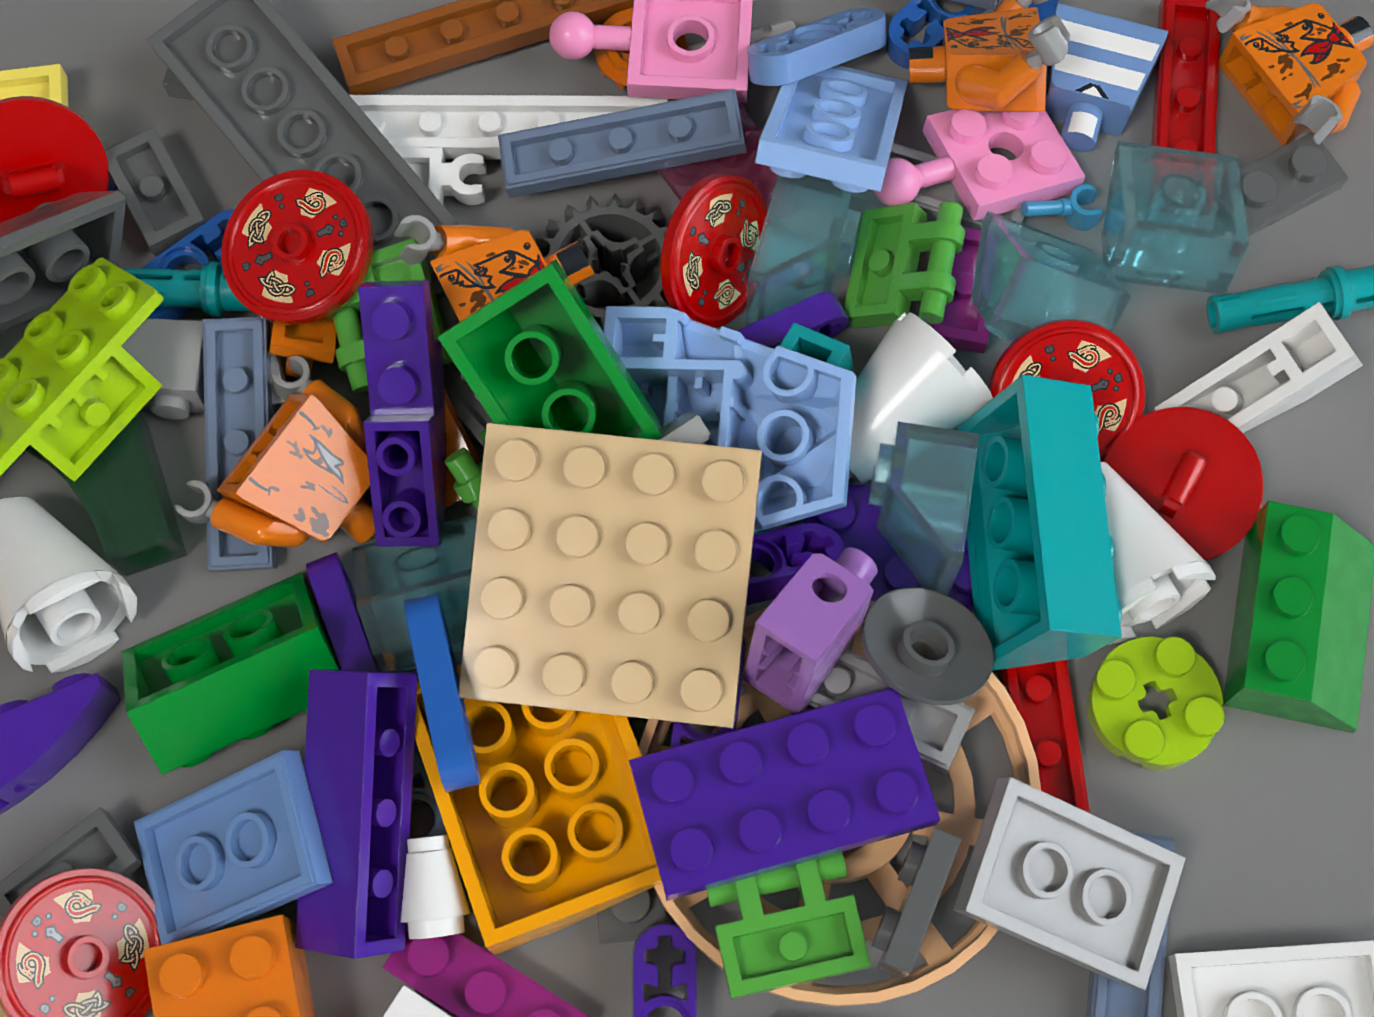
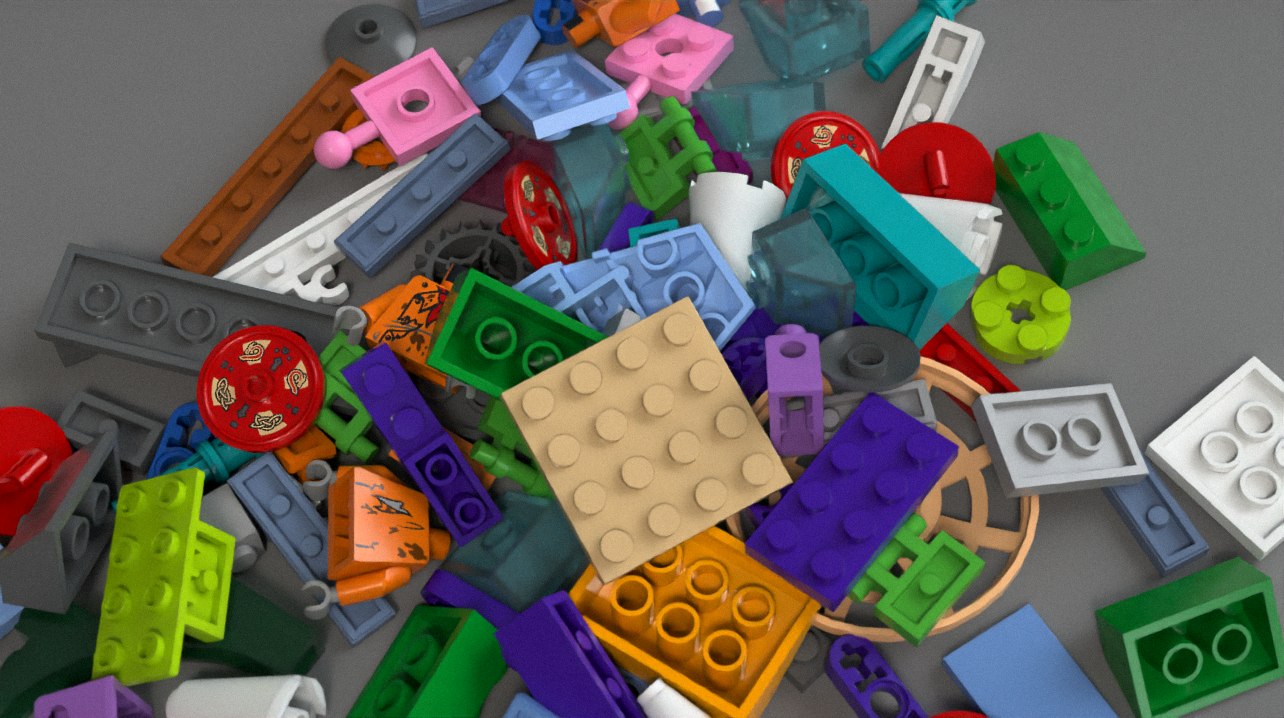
camera: 35 degrees left, 10 degrees down
blue beam [404,592,481,792] -> none
dark grey plate [872,828,962,980] -> none
dark azure hand [1021,184,1103,231] -> none

